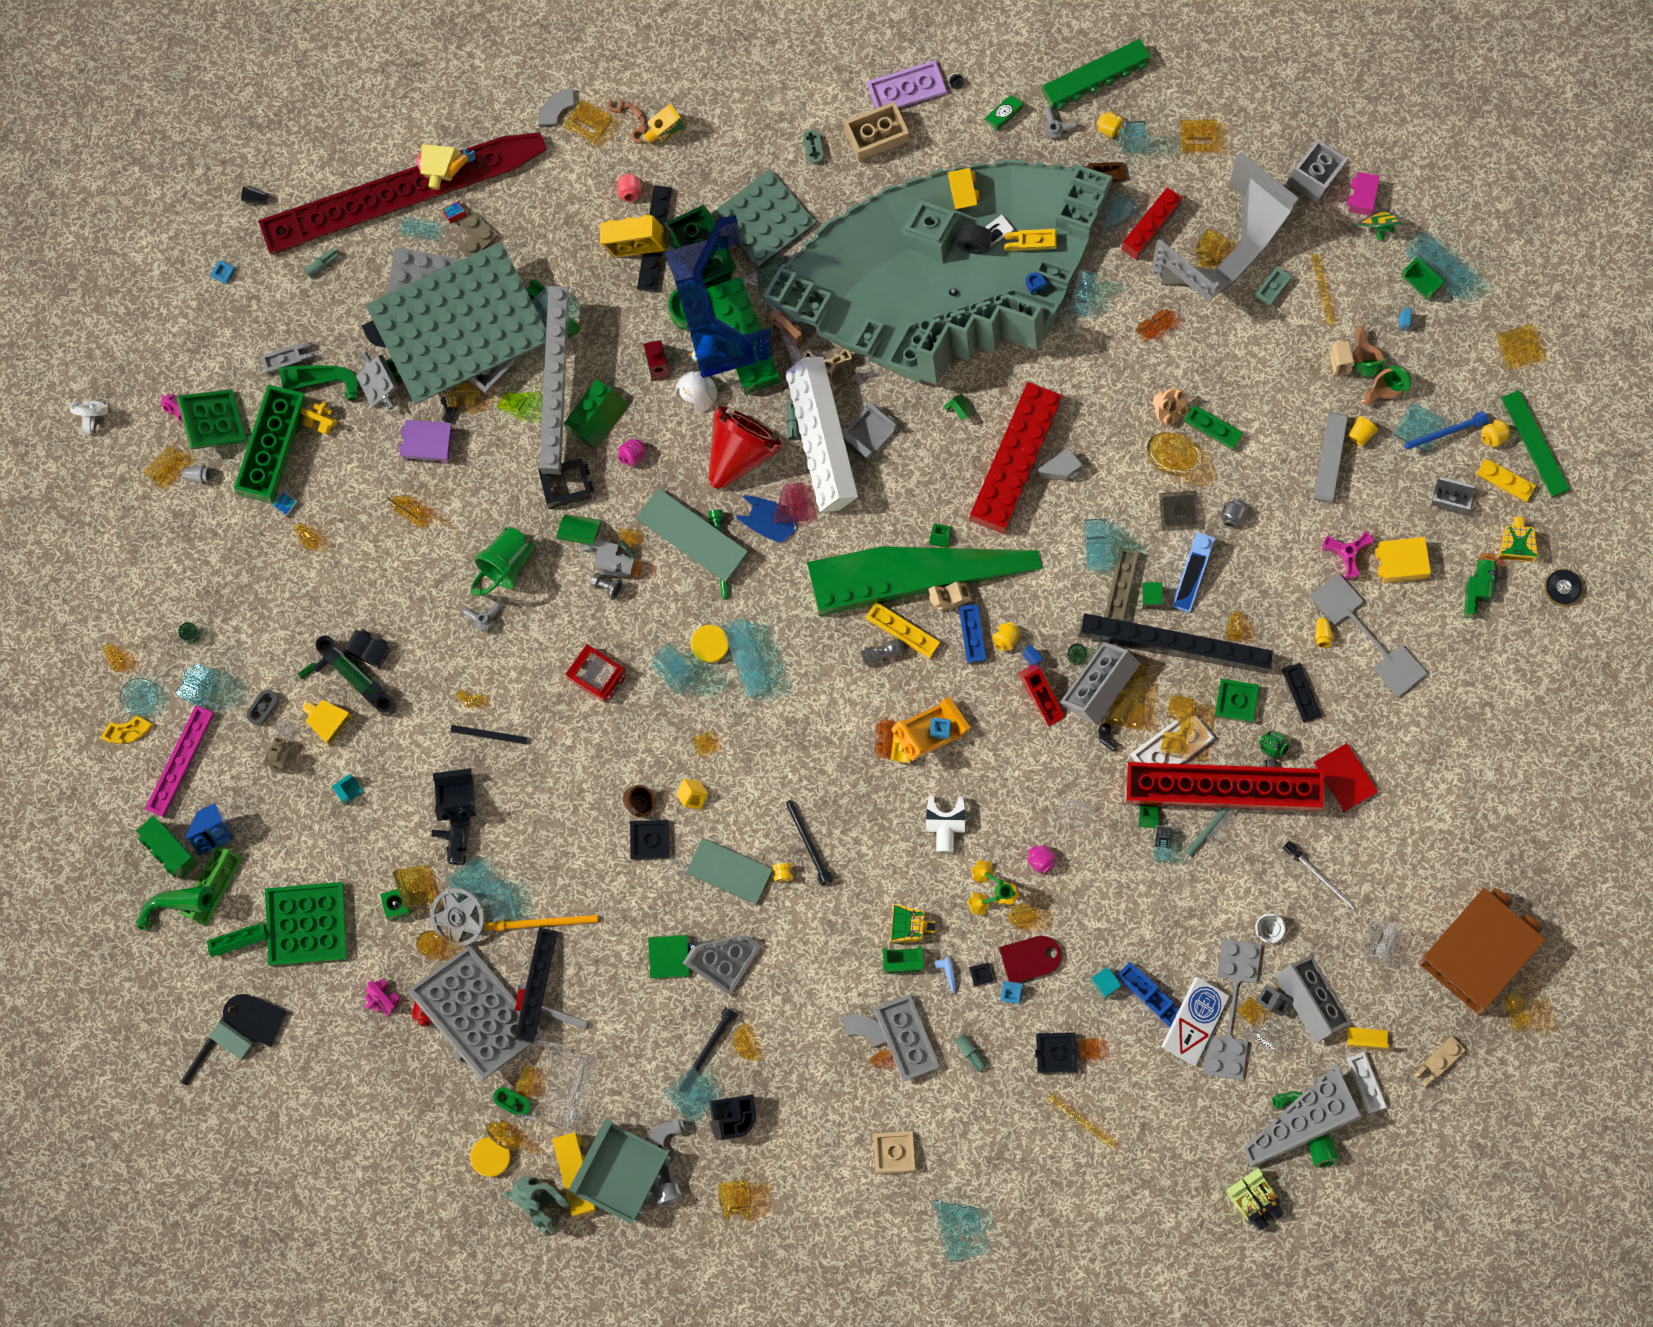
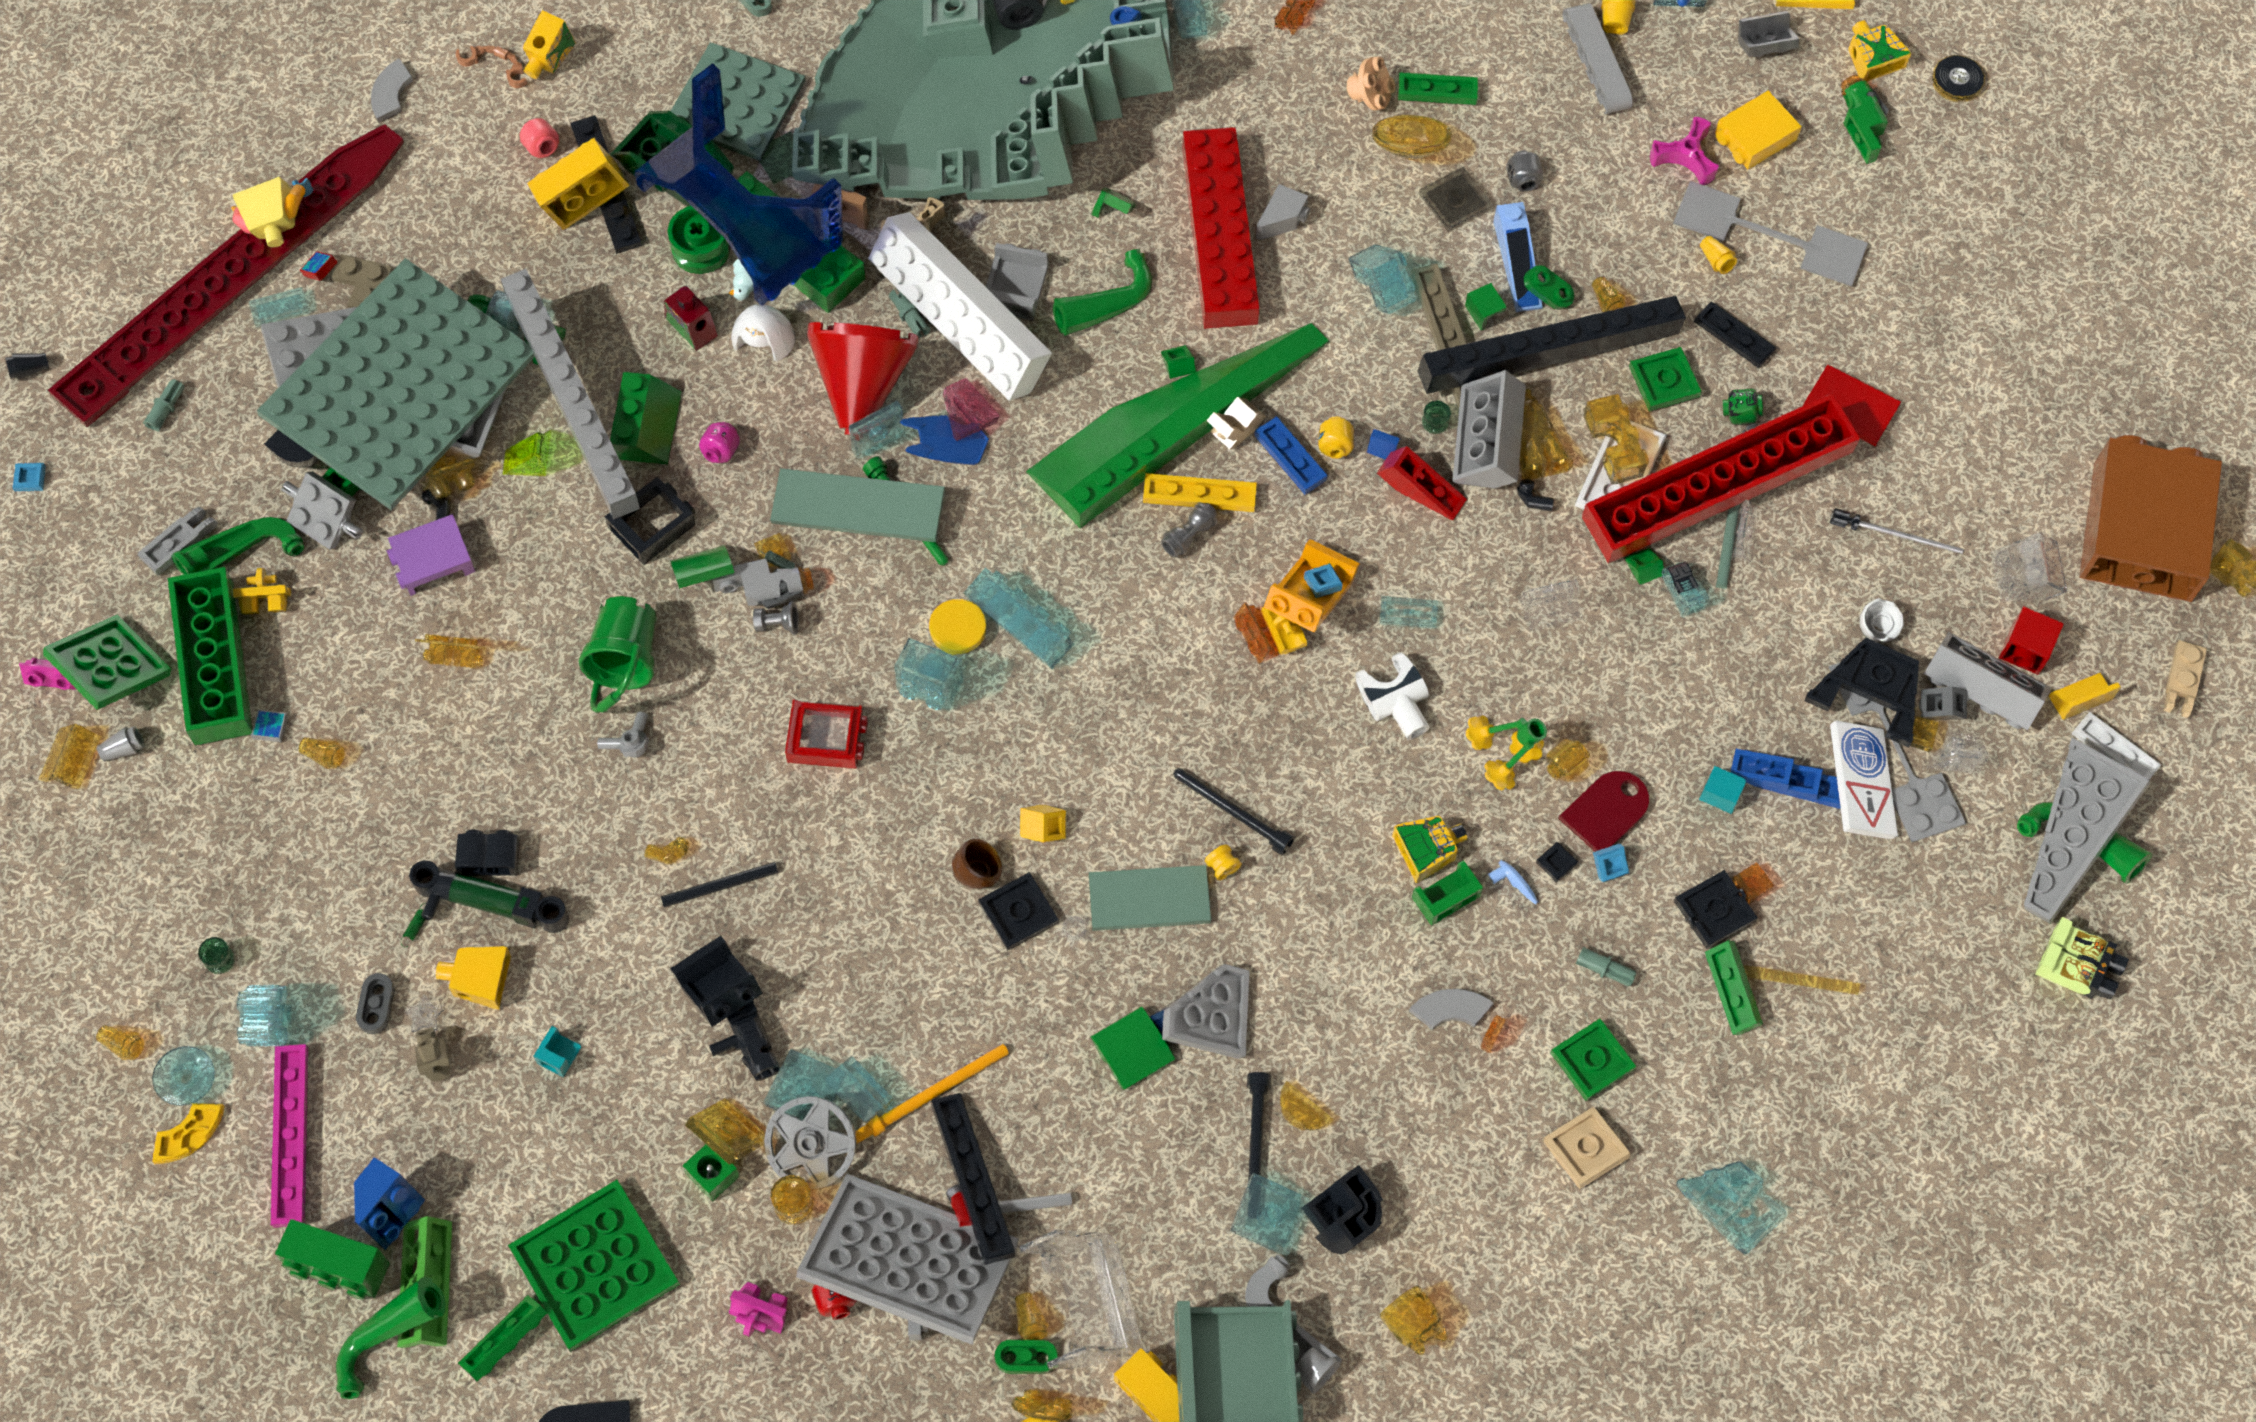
camera: 35 degrees left, 10 degrees down
clear yellow plate [564,99,612,146] -> none
clear yellow plate [691,731,717,757] -> none
light grey plate [873,995,940,1082] -> none
dark pink head [1027,845,1056,874] -> none
none -> clear light blue plate [849,401,905,460]
none -> green animal [1053,249,1152,336]
none -> clear light blue tile [1379,596,1438,629]
none -> green plate [1524,265,1575,310]
none -> green plate [1550,1018,1636,1101]
none -> green plate [1705,940,1763,1035]
none -> black wing [1804,637,1919,747]
none -> red head [1998,606,2064,675]

